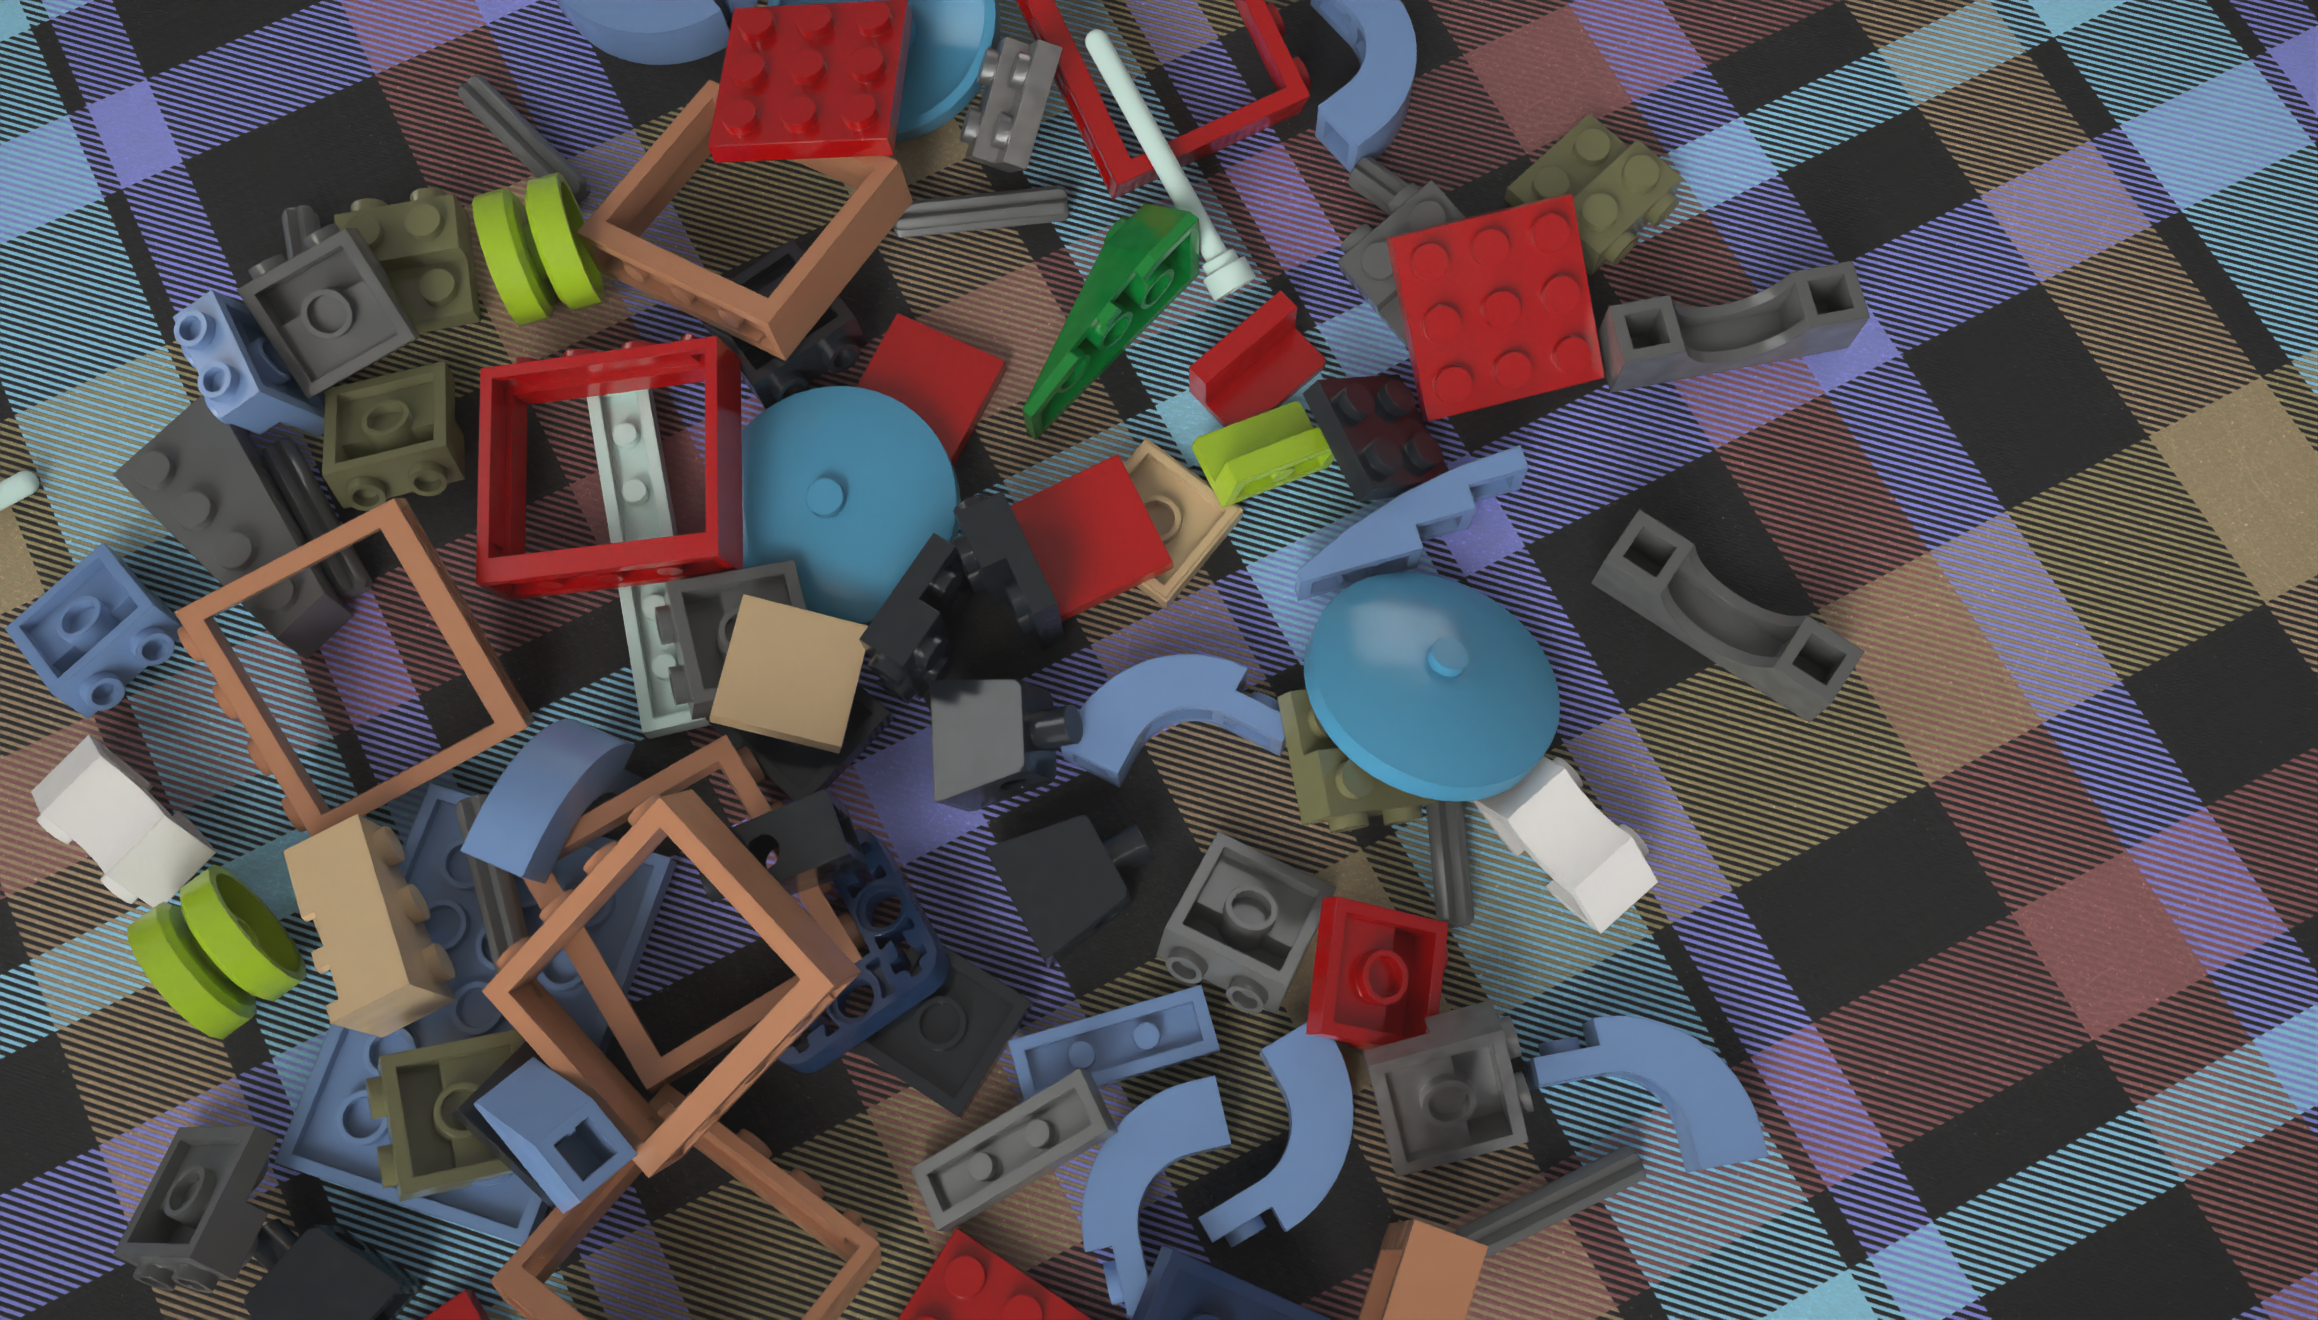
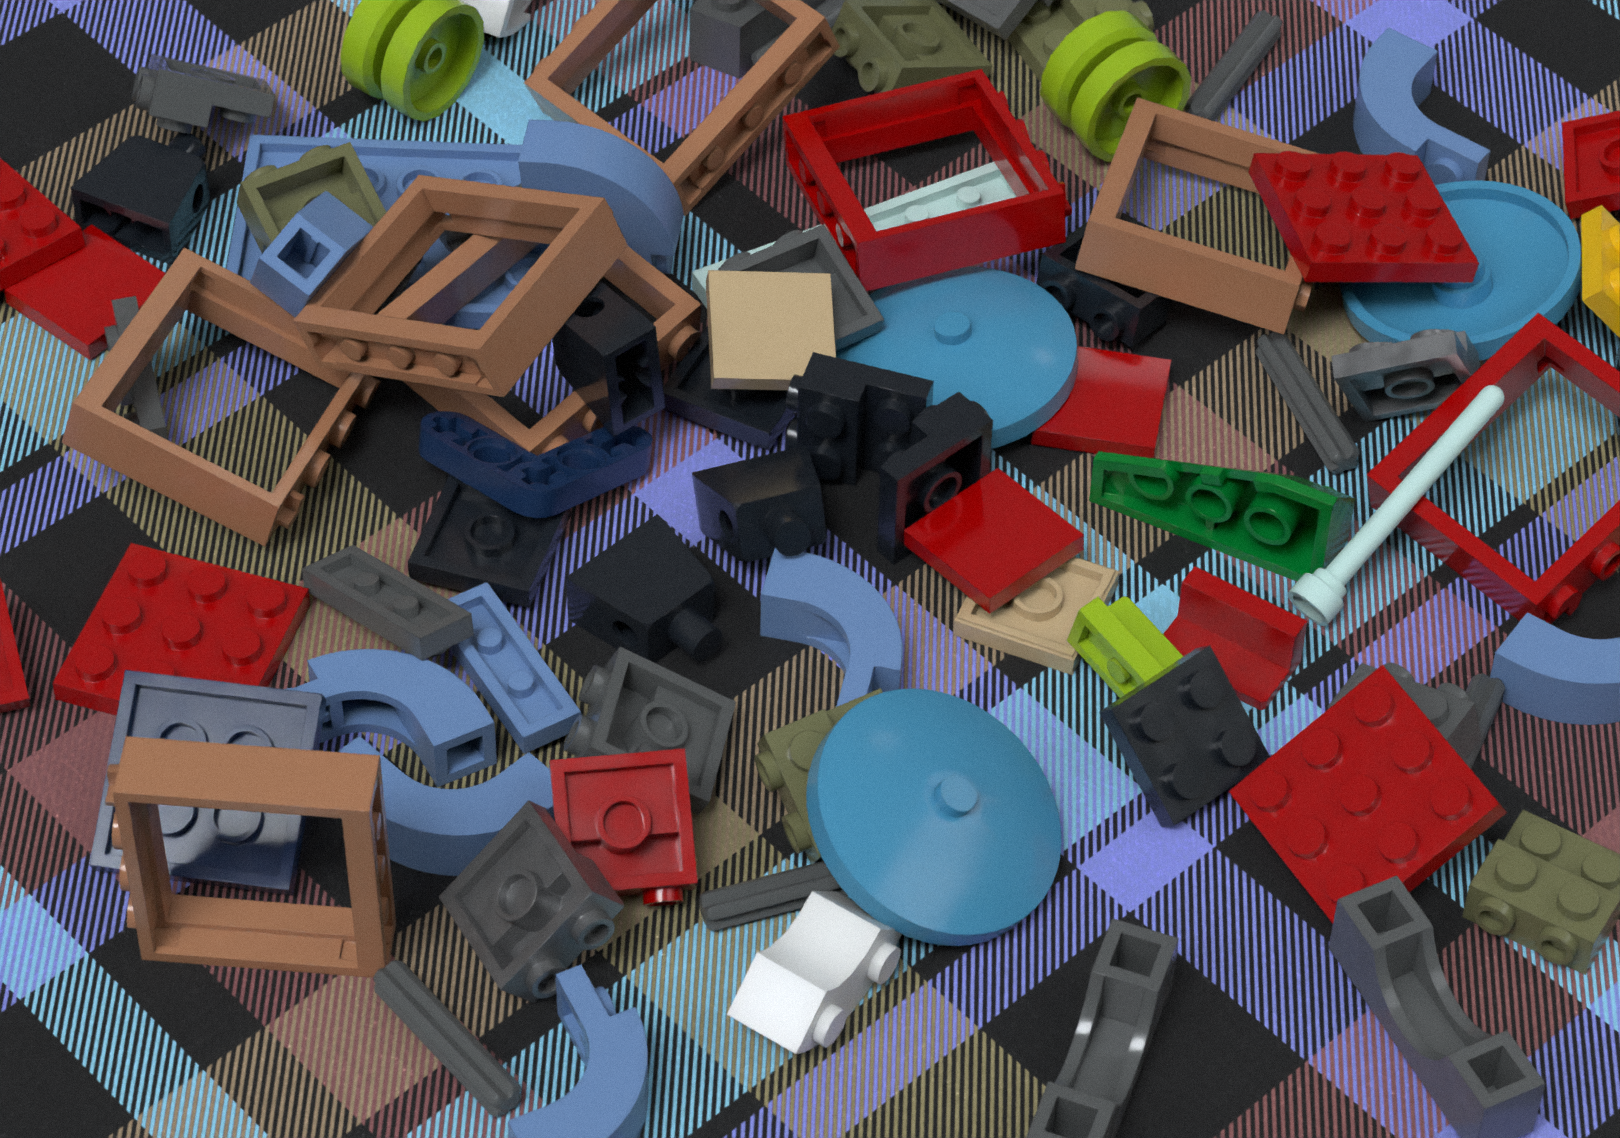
camera: 70 degrees right, 25 degrees down
tan wedge [283,814,457,1038] -> none
medium blue slope [1295,445,1529,601] -> none

